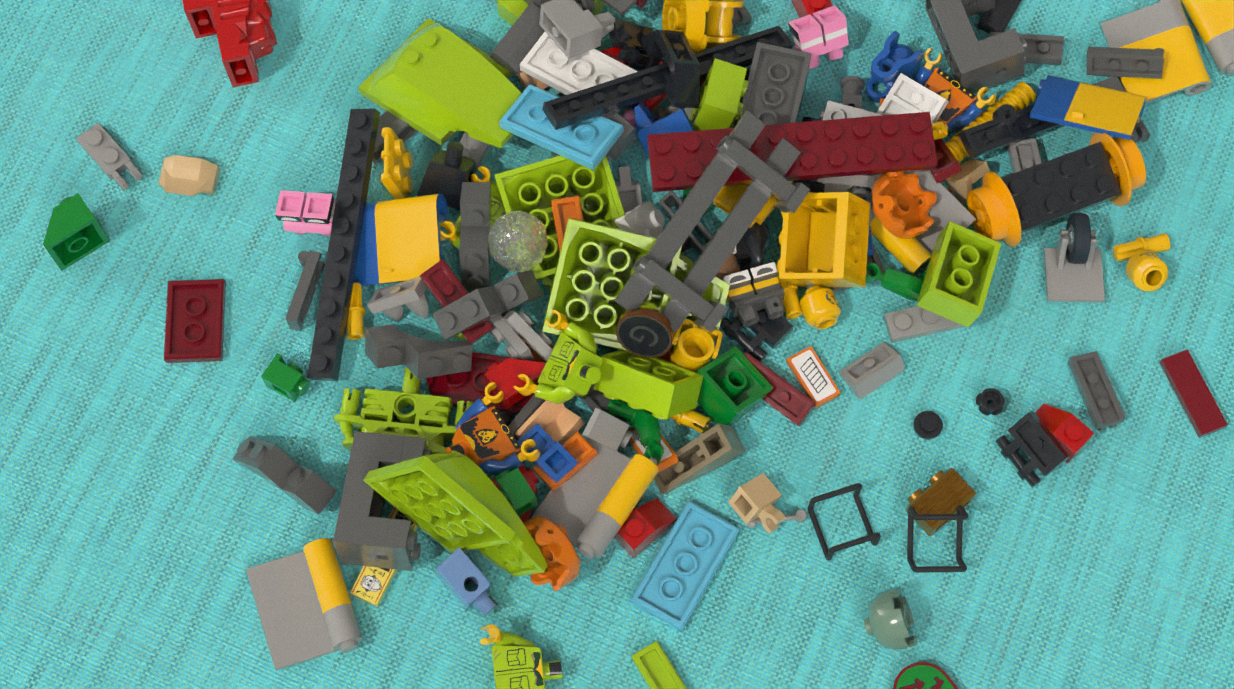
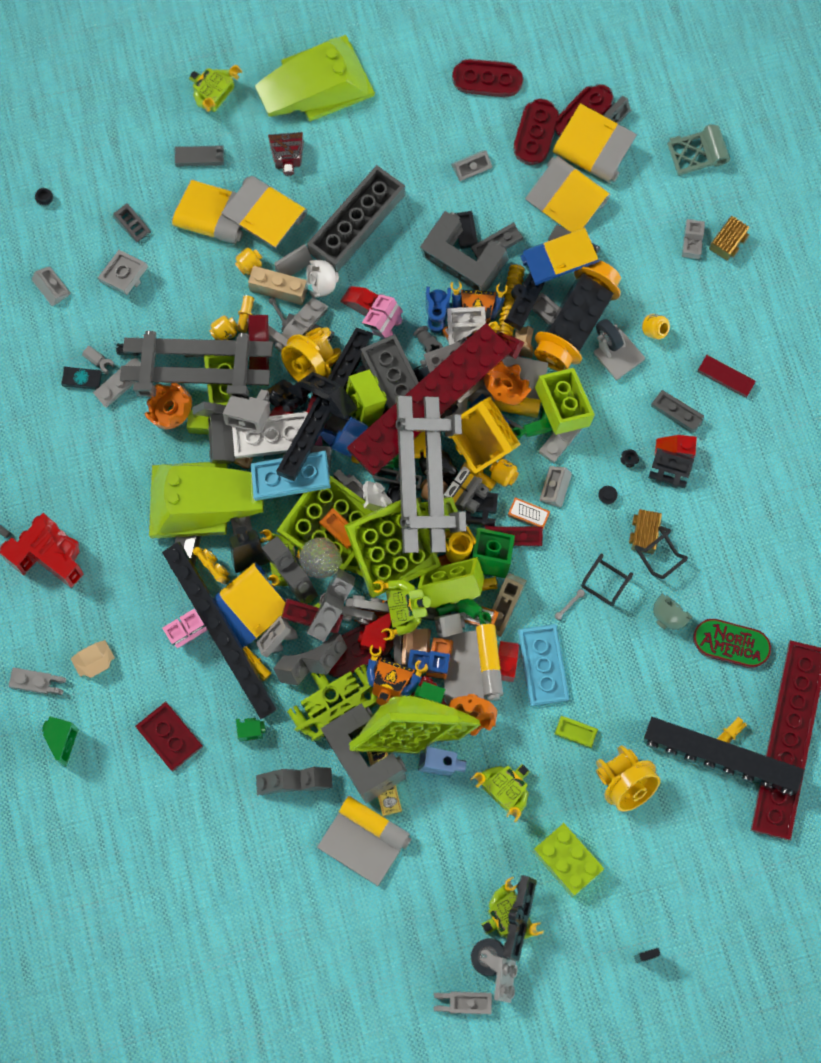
camera: 40 degrees left, 5 degrees up
dark grey hinge [286,250,325,332] -> none
tile [616,308,675,358] -> none
tan brick [728,473,786,534] -> none
dark grey hinge [1087,46,1164,79] -> none
yellow axle [1113,233,1170,262] -> none

